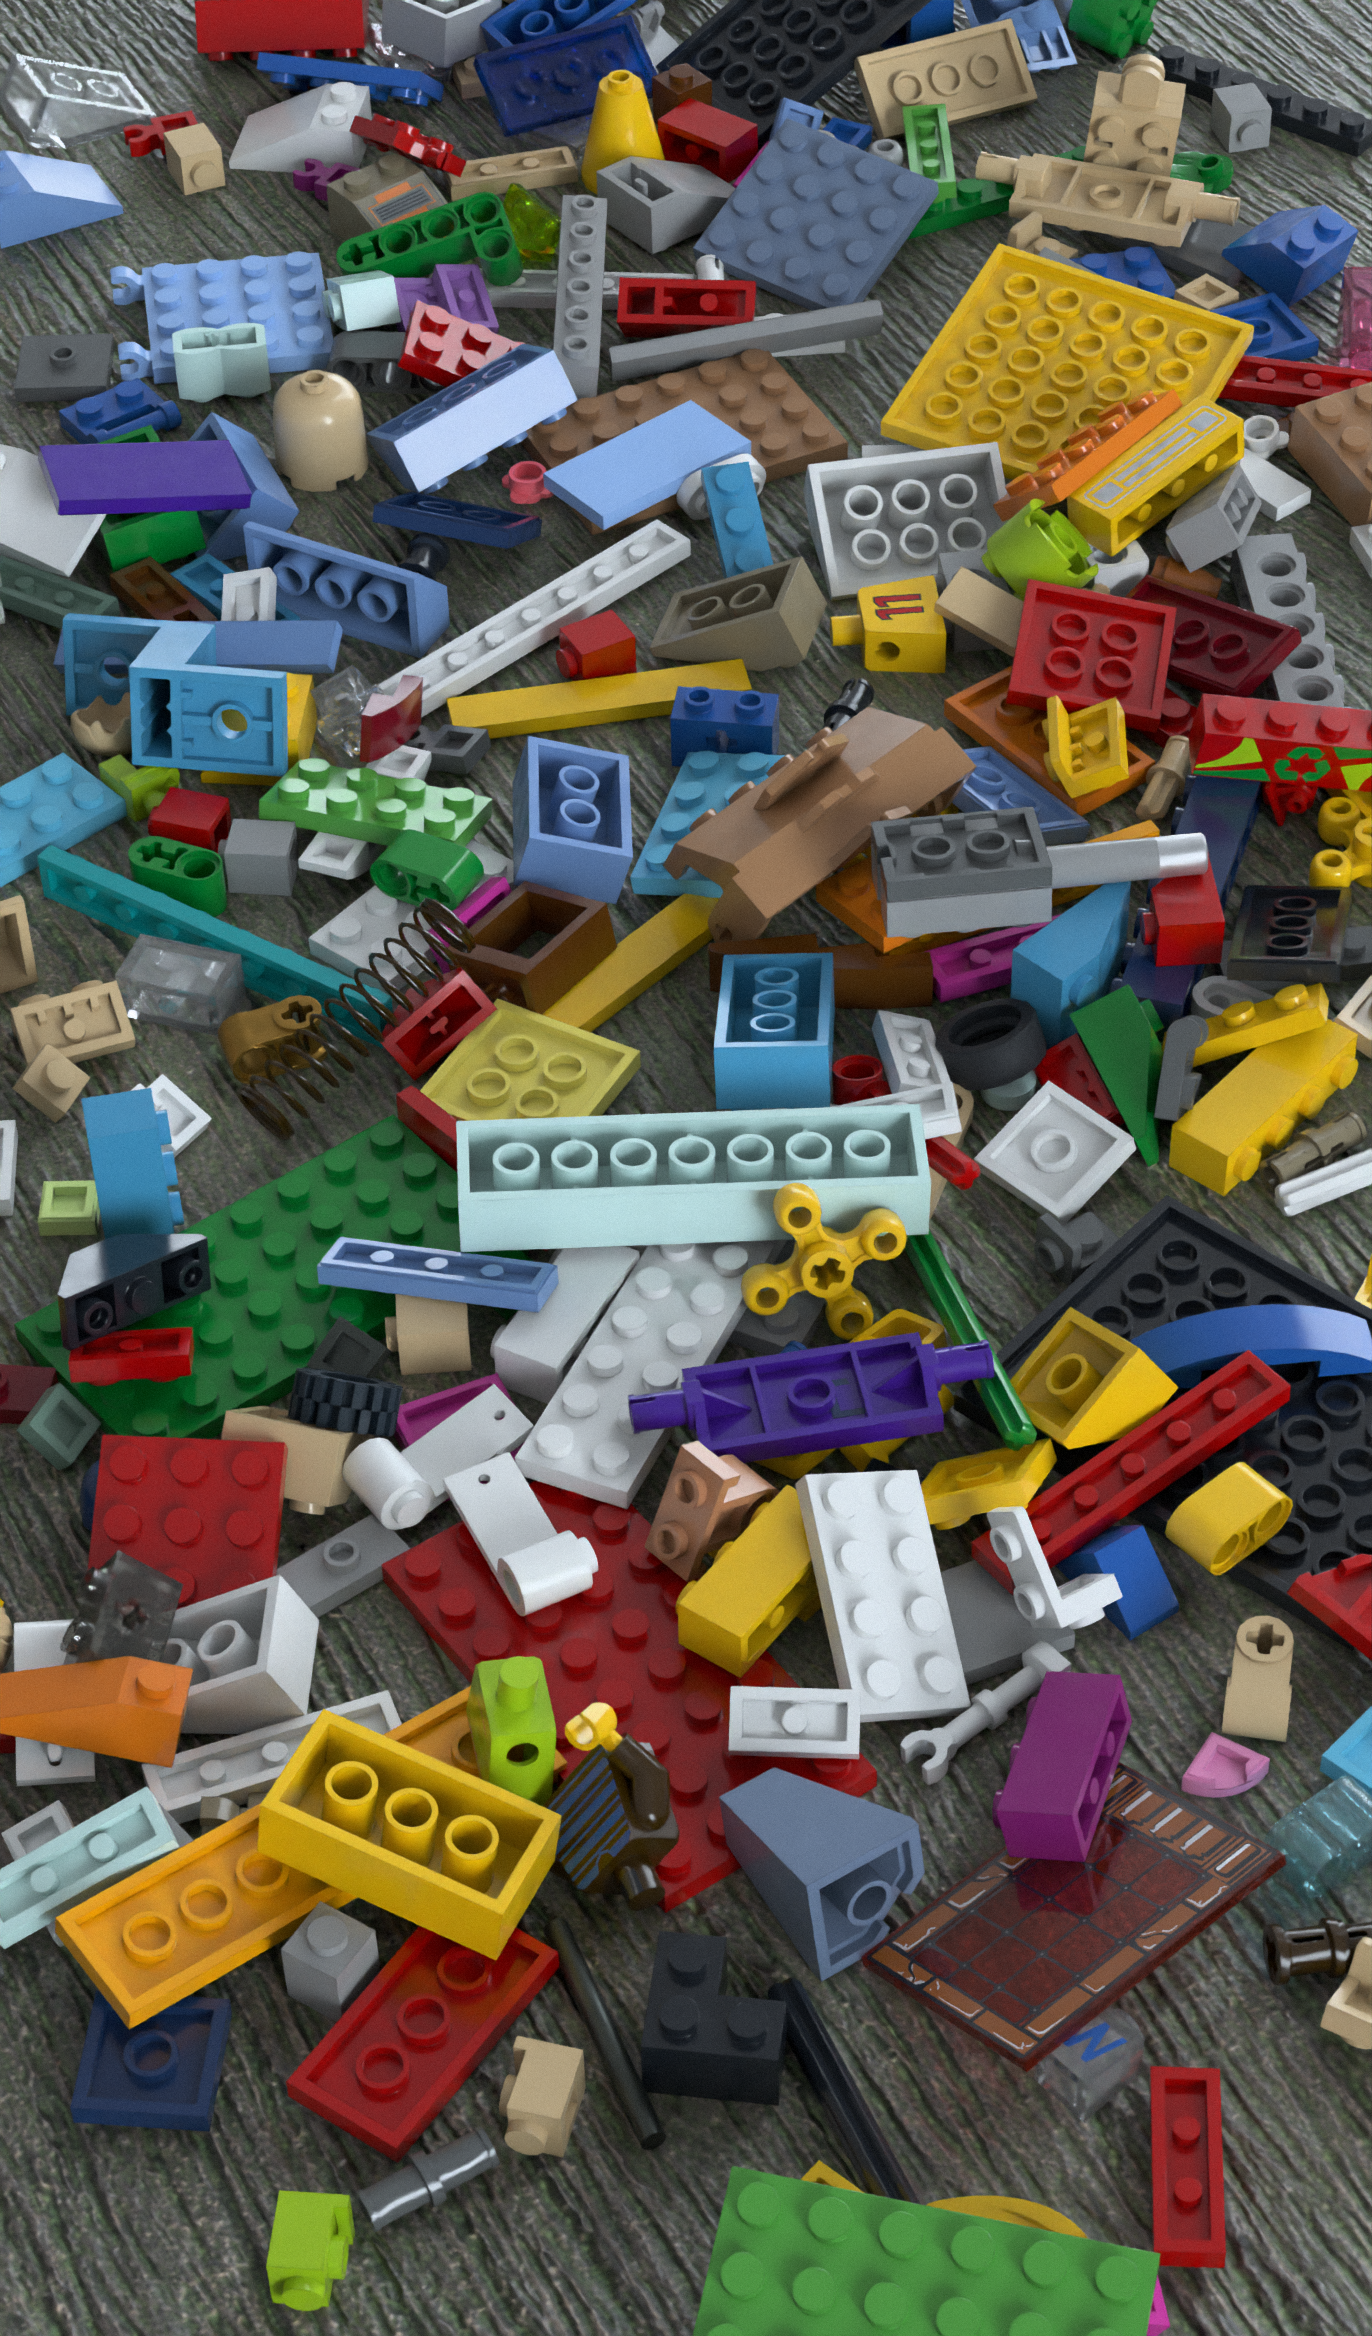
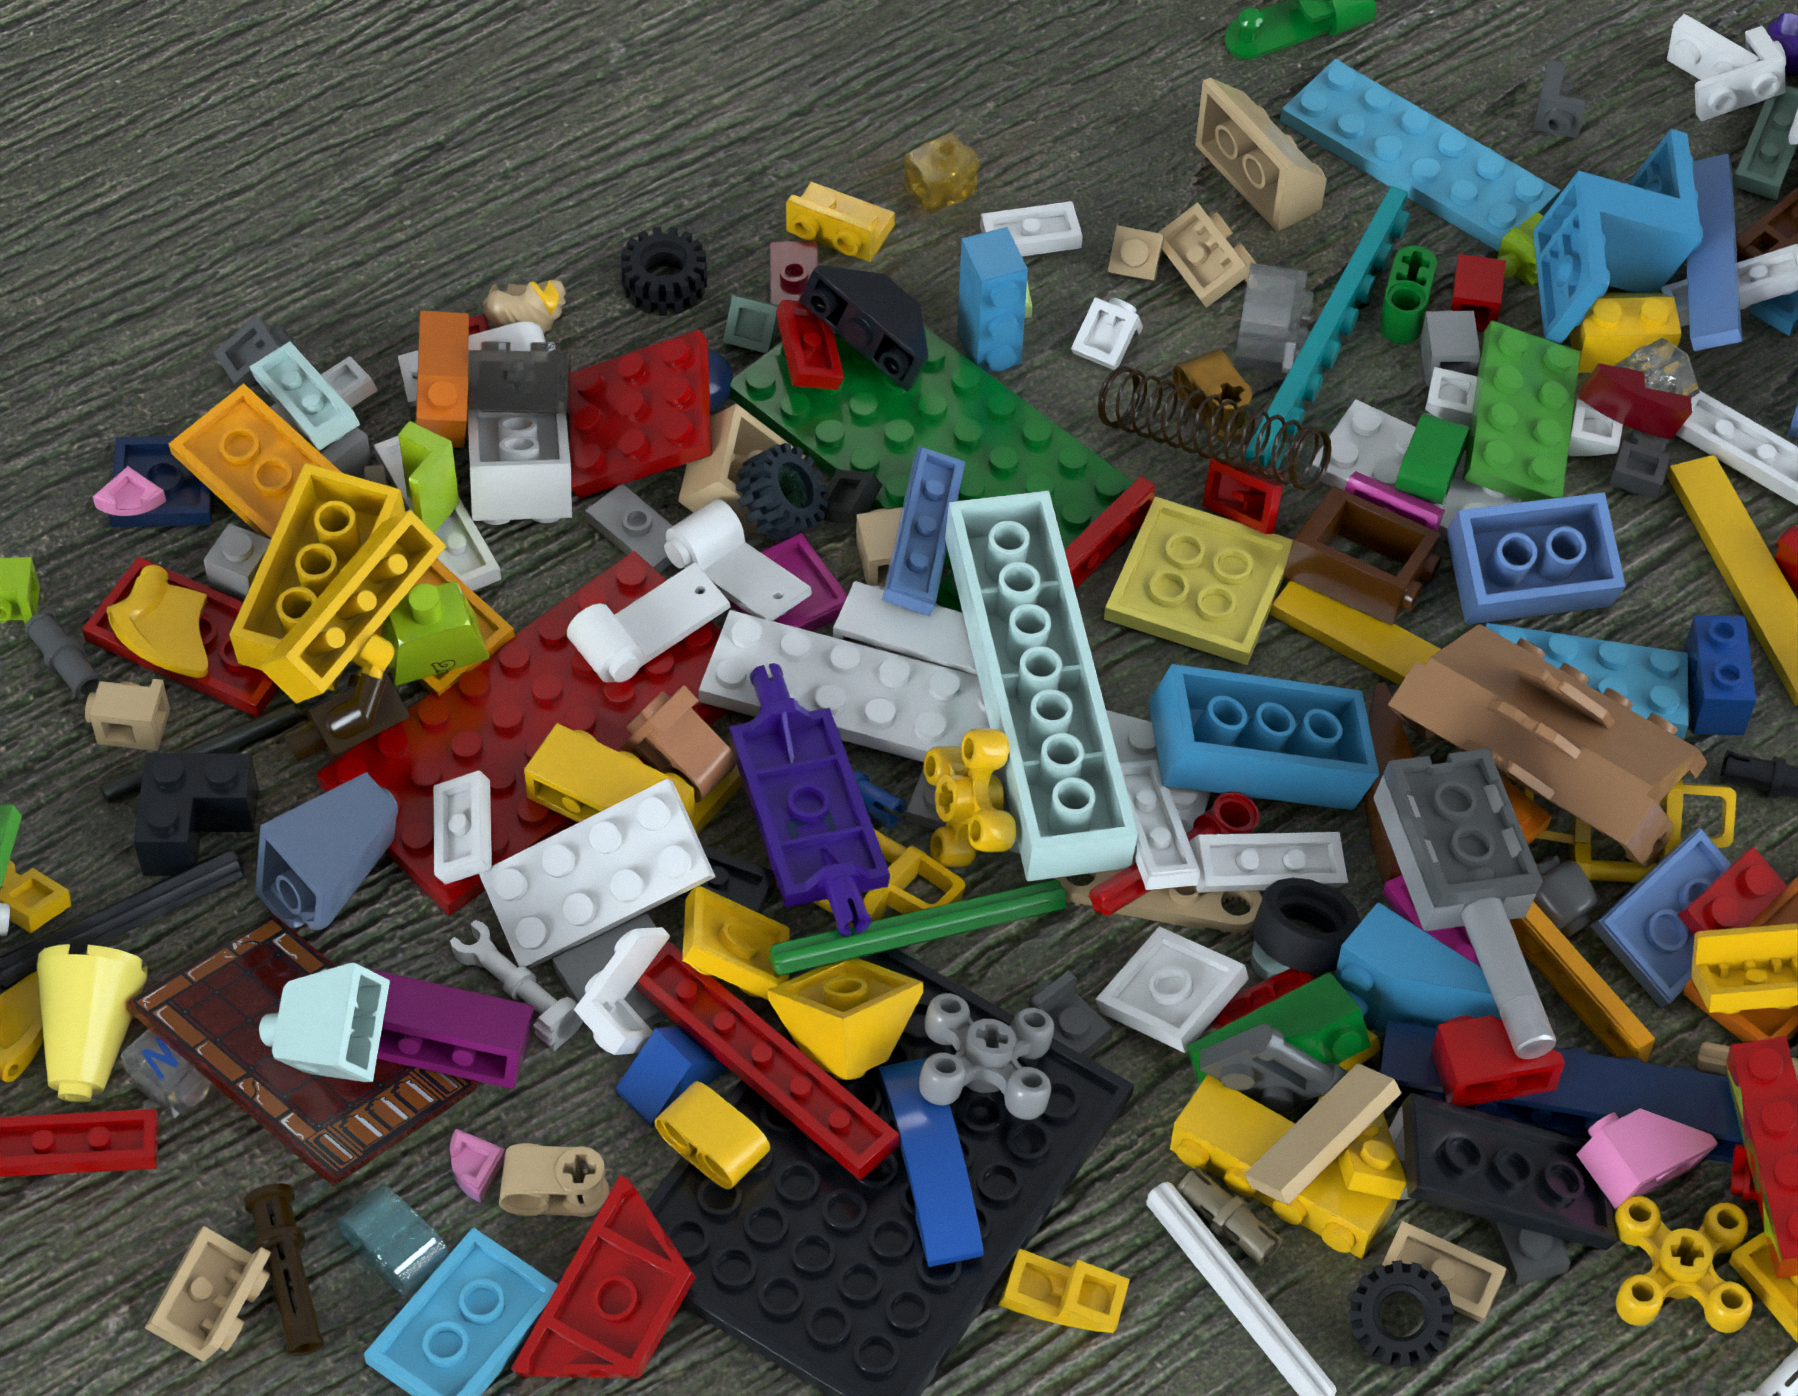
camera: 80 degrees right, 10 degrees up
none -> light yellow cone [37,944,148,1103]
none -> bright pink tile [93,466,166,516]
none -> yellow arm [107,565,208,678]
none -> yellow brick [259,510,446,703]
none -> light aqua torso [259,963,390,1082]
none -> lime panel [398,421,460,534]
none -> light grey gear [919,993,1054,1120]
none -> tan tile [1244,1063,1401,1205]
none -> bright pink slope [1576,1108,1718,1209]
none -> red plate [1677,846,1788,935]

